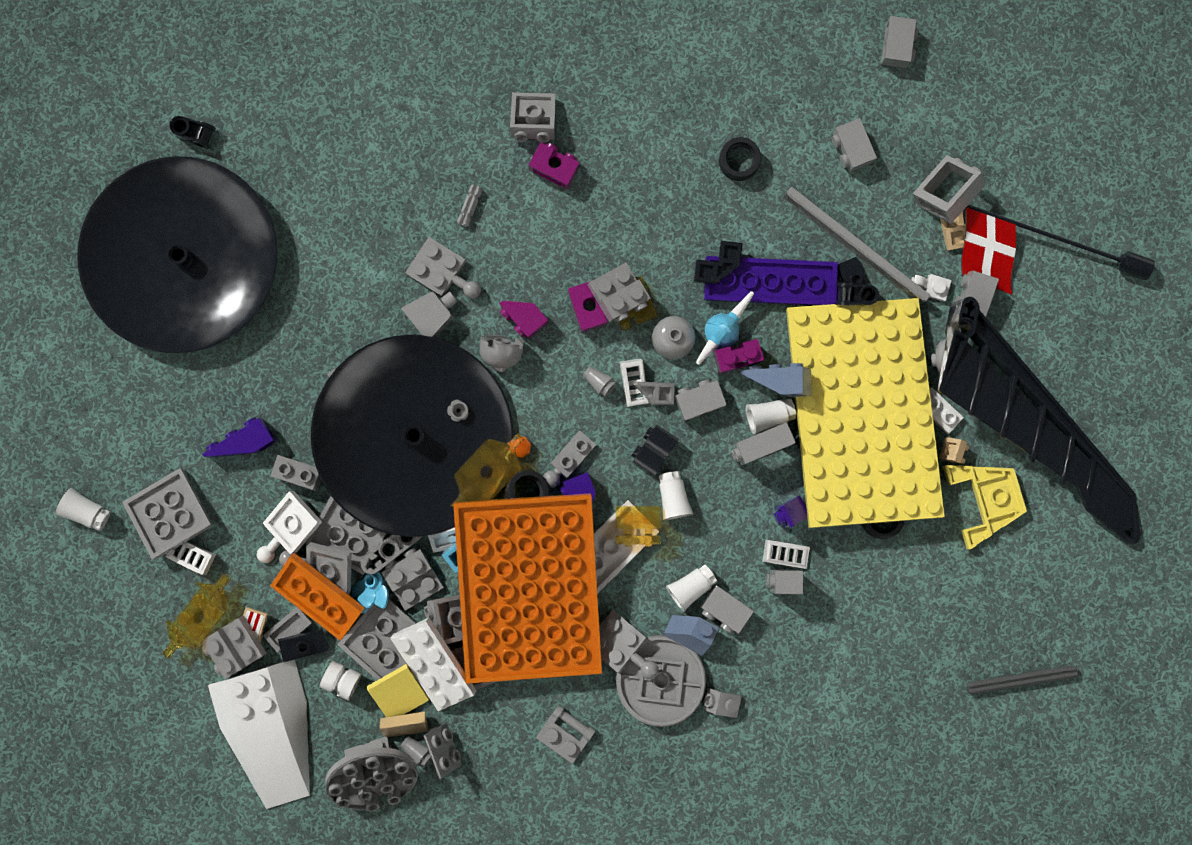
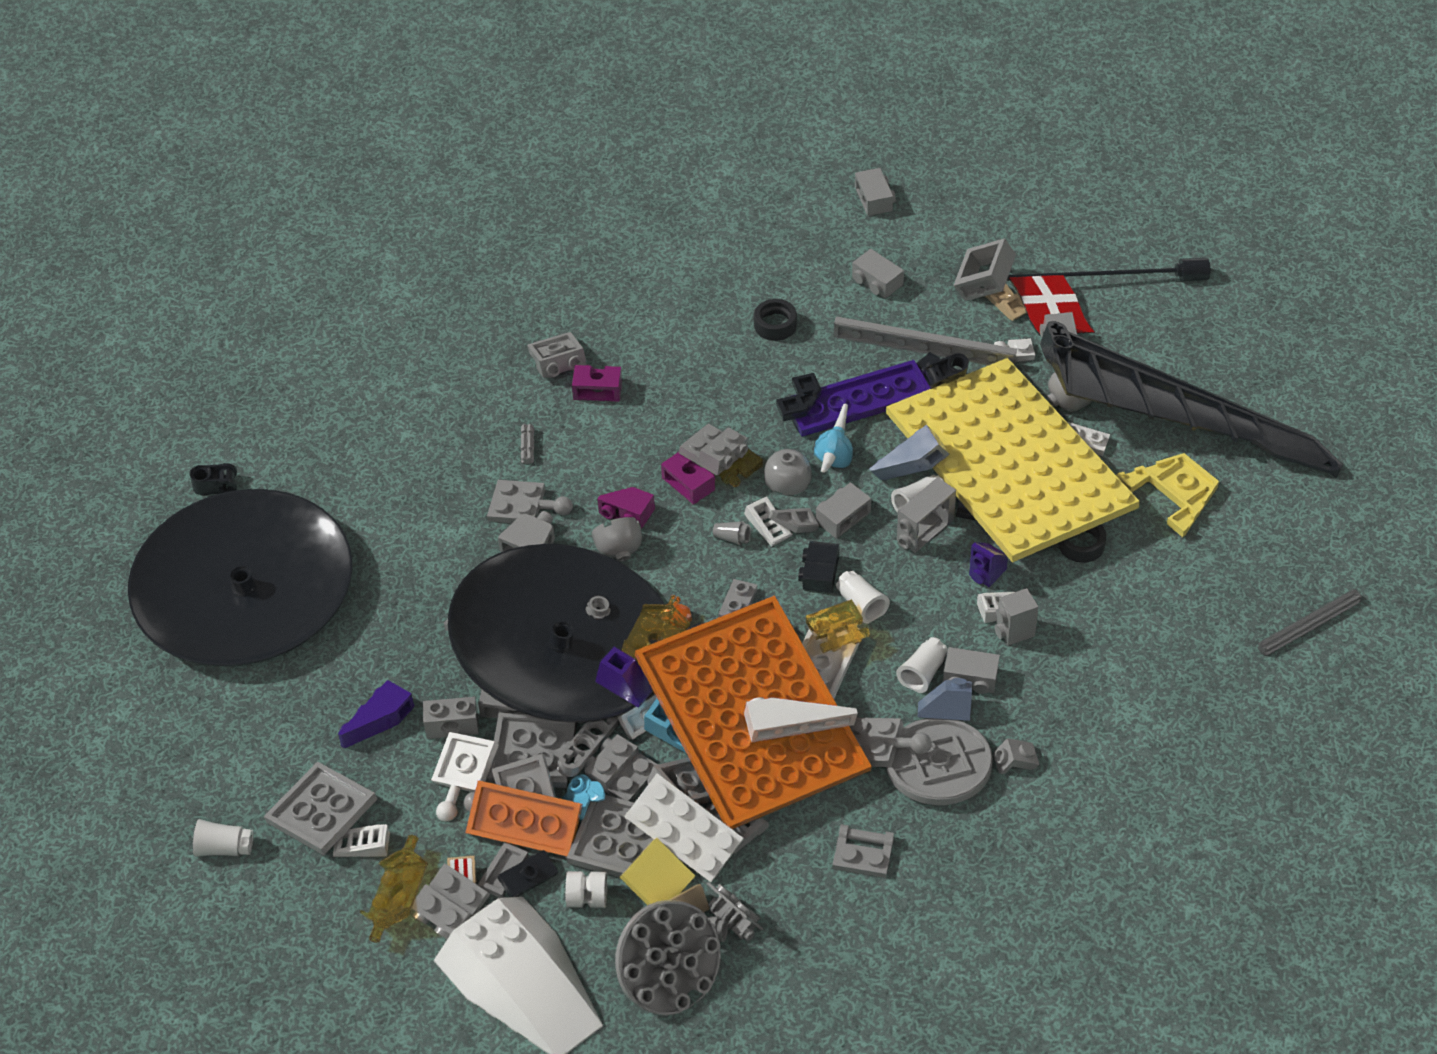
camera: 15 degrees left, 35 degrees down
magenta brick [713,339,764,374] -> none
tan tile [939,437,969,463] -> none
none -> dark purple slope [595,647,653,708]
none -> white slope [744,697,858,742]

